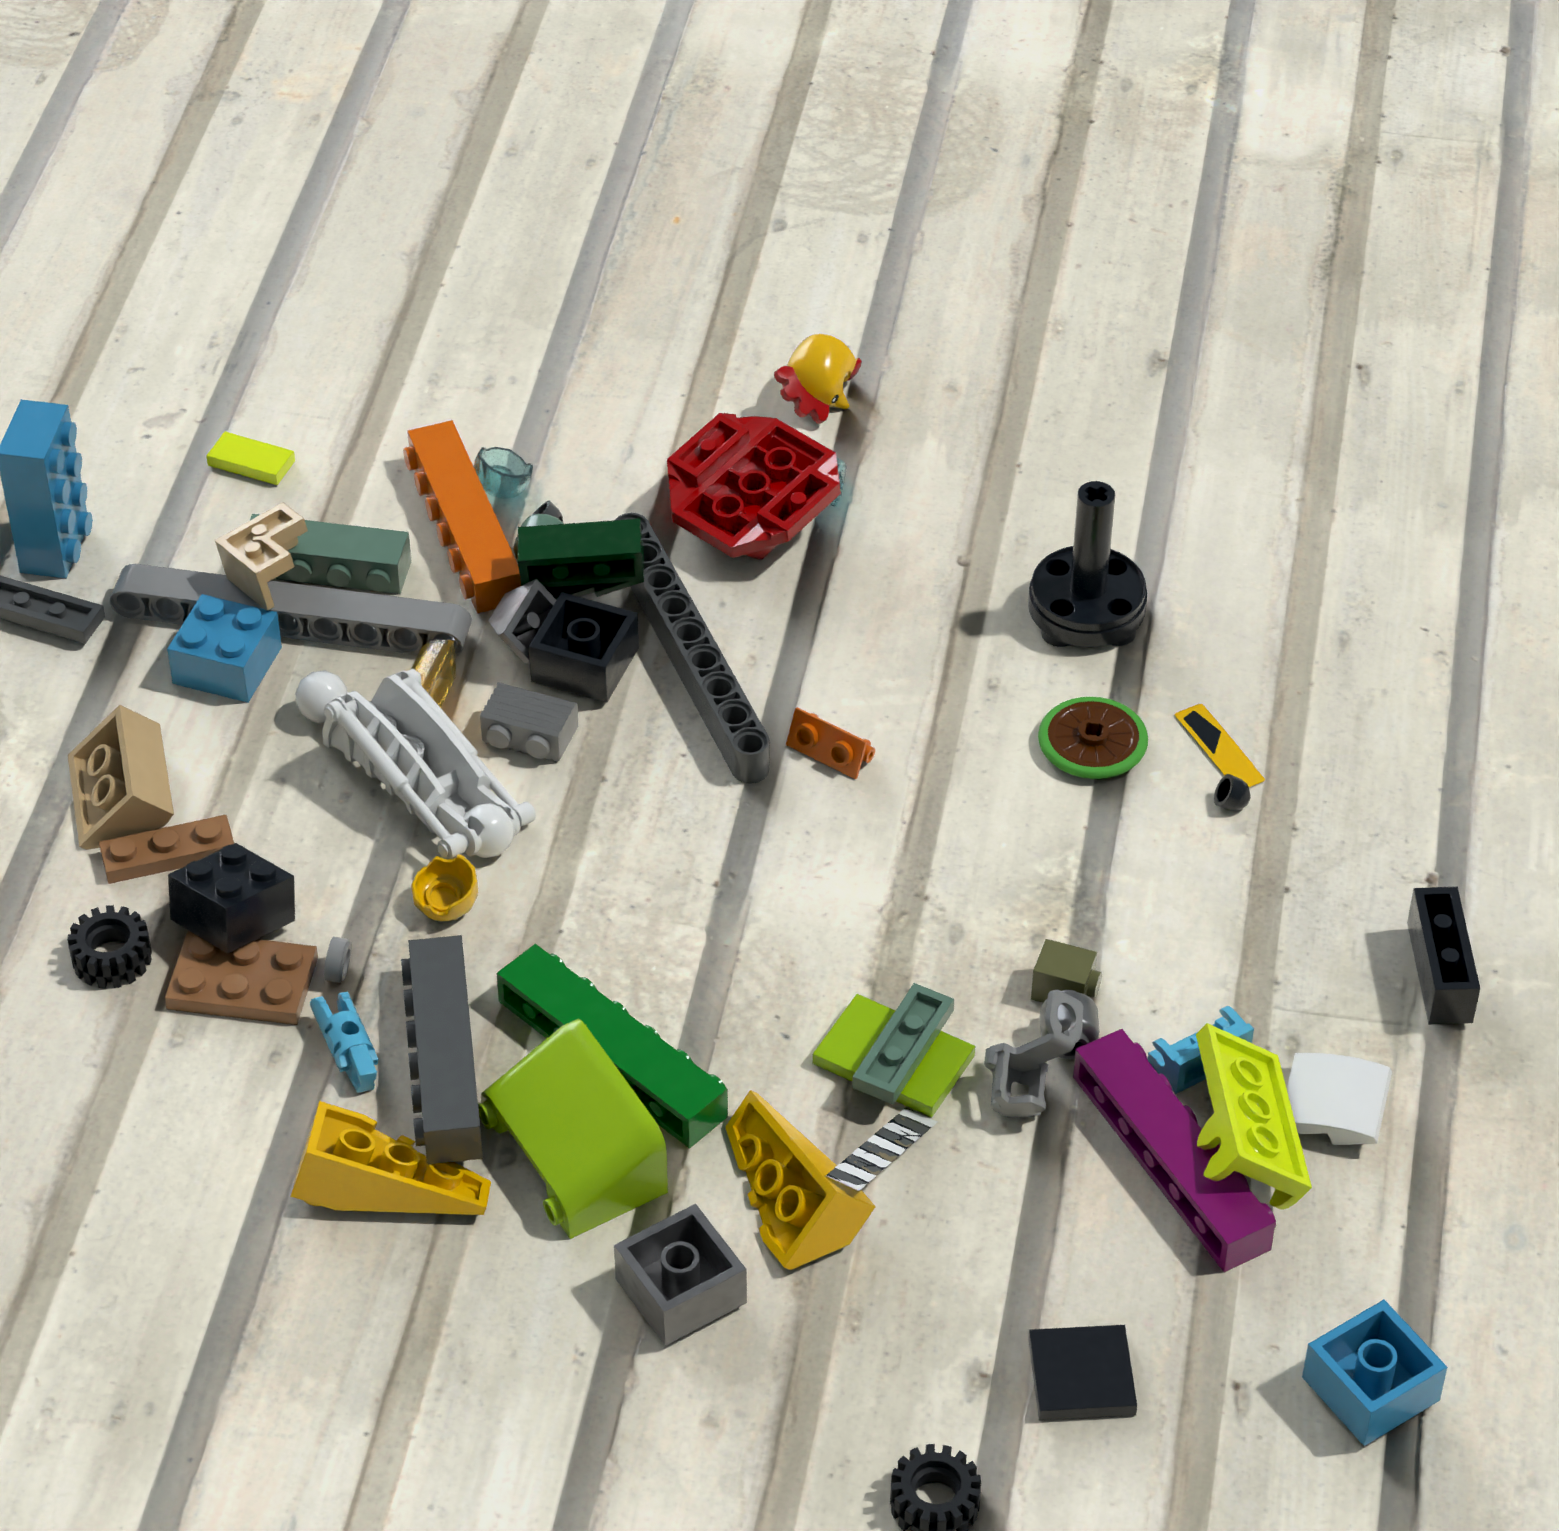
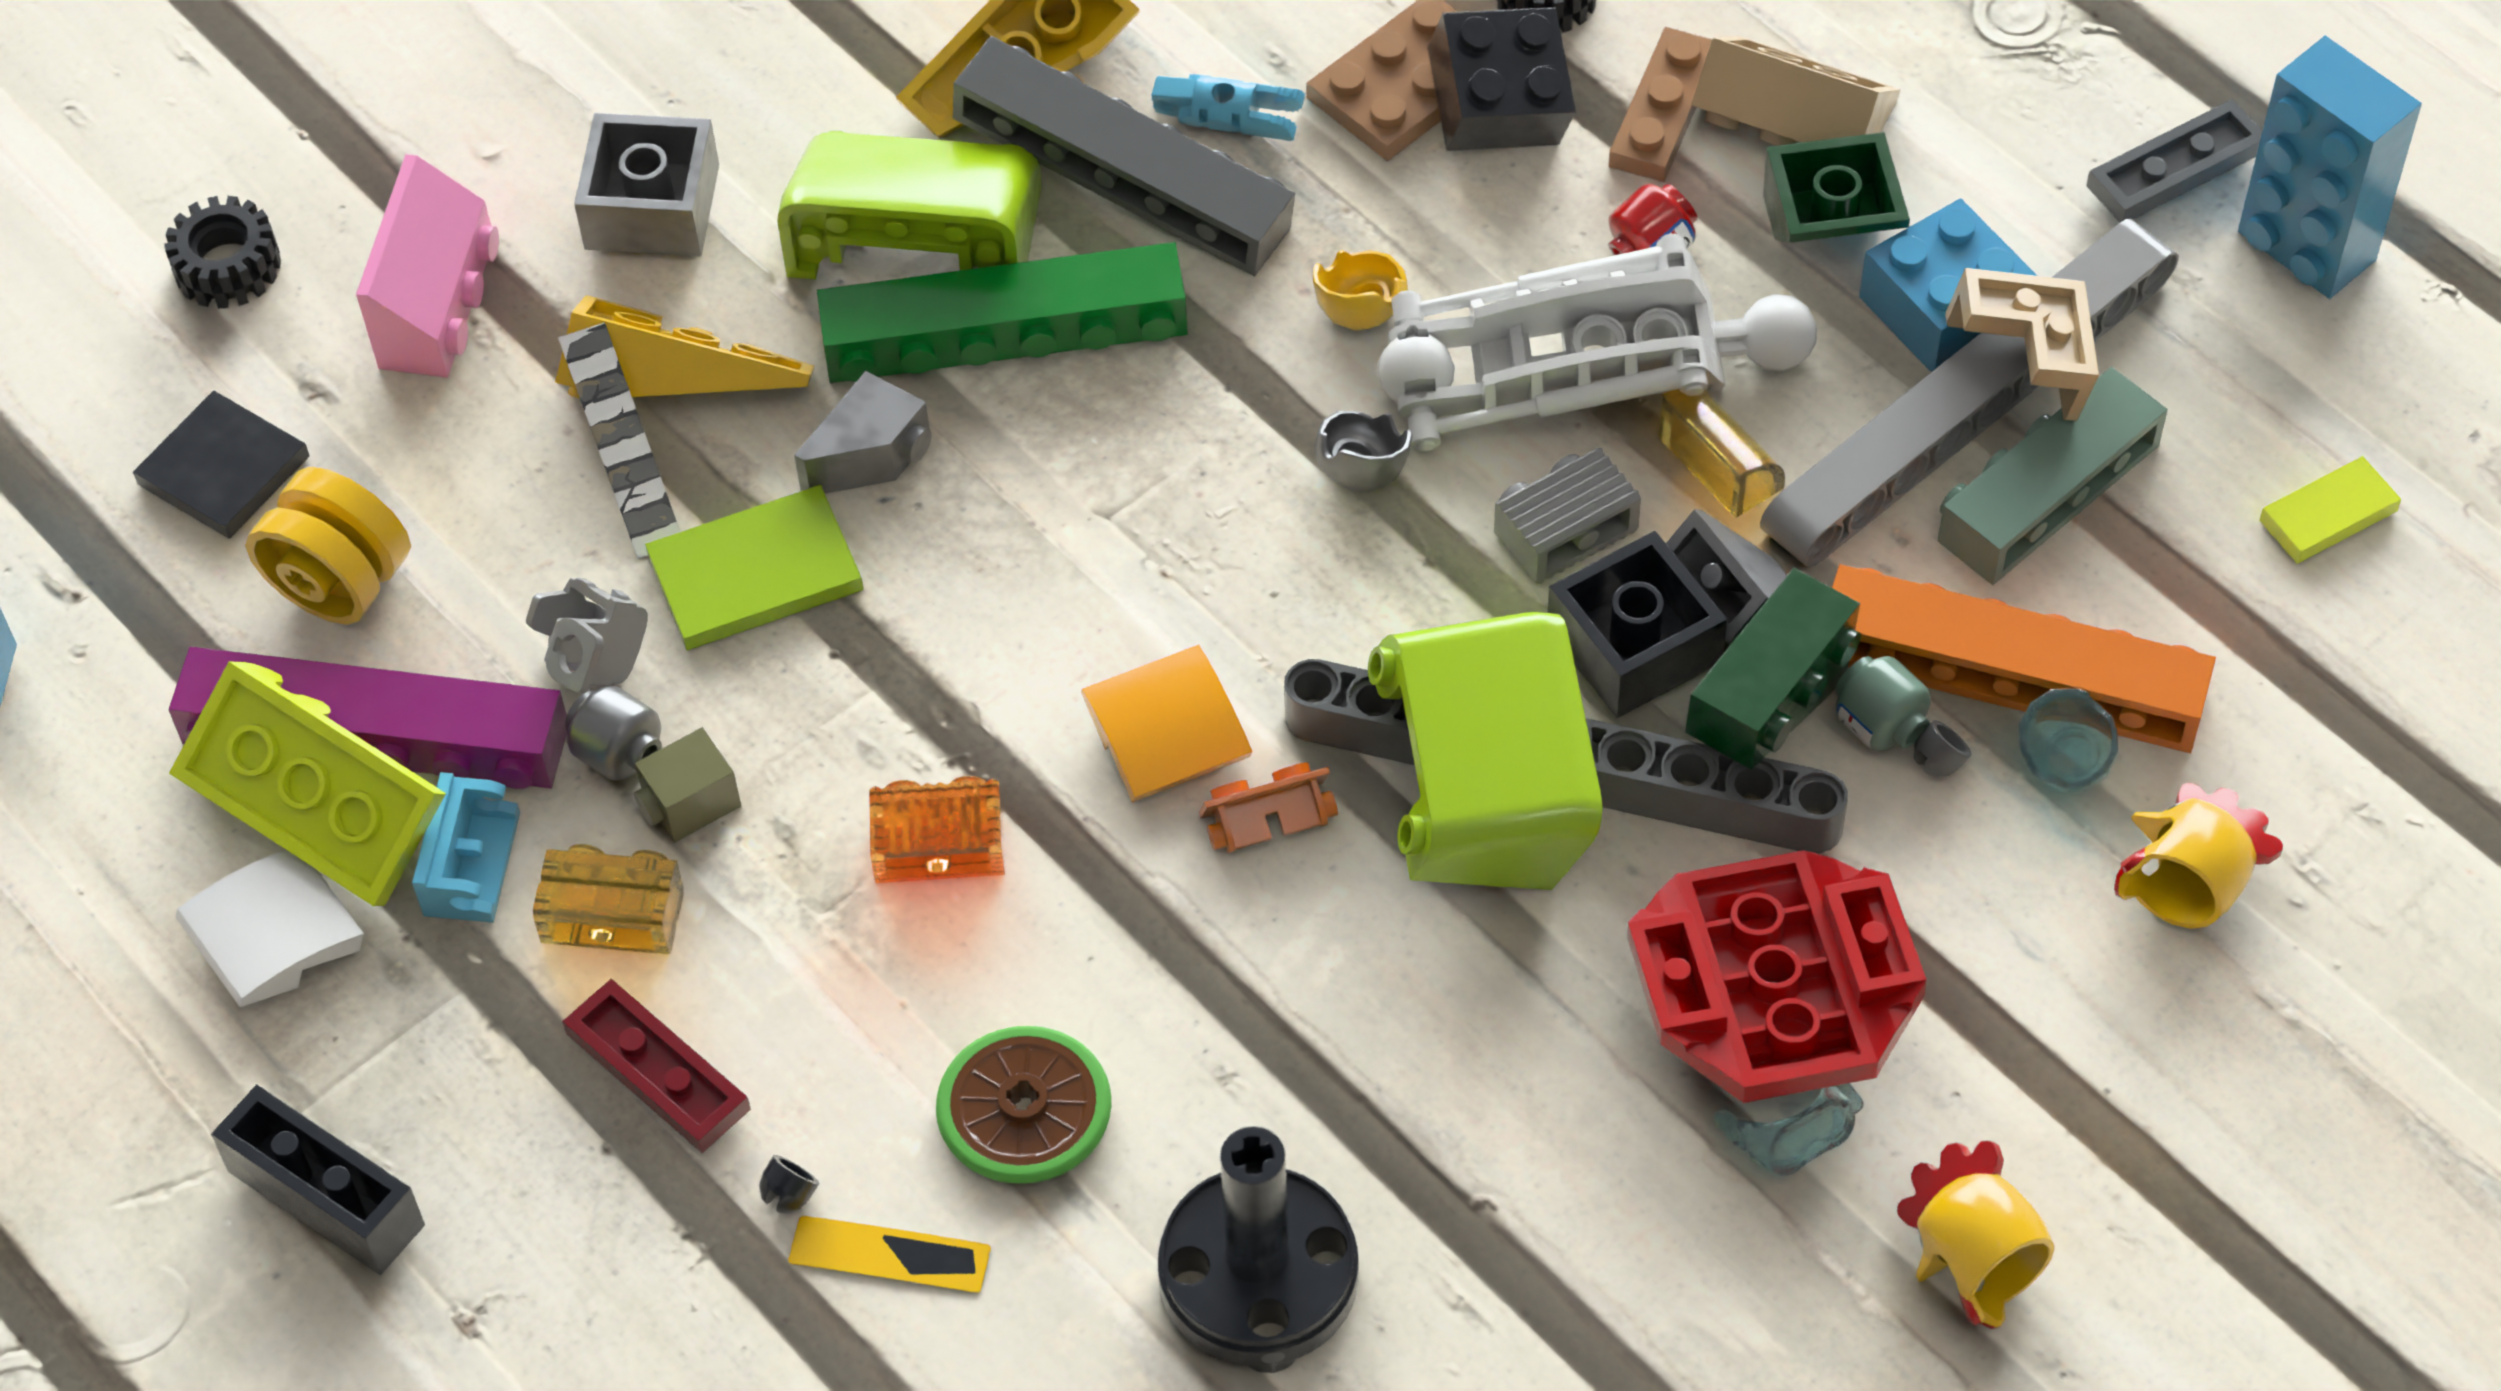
camera: 130 degrees right, 10 degrees up
light grey tile [324,936,352,983] -> none
sand green plate [852,983,954,1105] -> none
none -> yellow wheel [245,467,412,625]
none -> bright pink slope [356,154,499,378]
none -> clear yellow brick [533,844,684,955]
none -> dark red plate [562,978,751,1153]
none -> flat silver slope [794,371,932,494]
none -> clear orange brick [869,776,1005,883]
none -> light orange slope [1081,644,1253,803]
none -> flat silver hair [1314,411,1413,491]
none -> lime windscreen [1368,612,1603,890]
none -> red head [1608,184,1698,256]
none -> dark green slope [1763,132,1910,243]
none -> yellow piece [2114,783,2283,929]

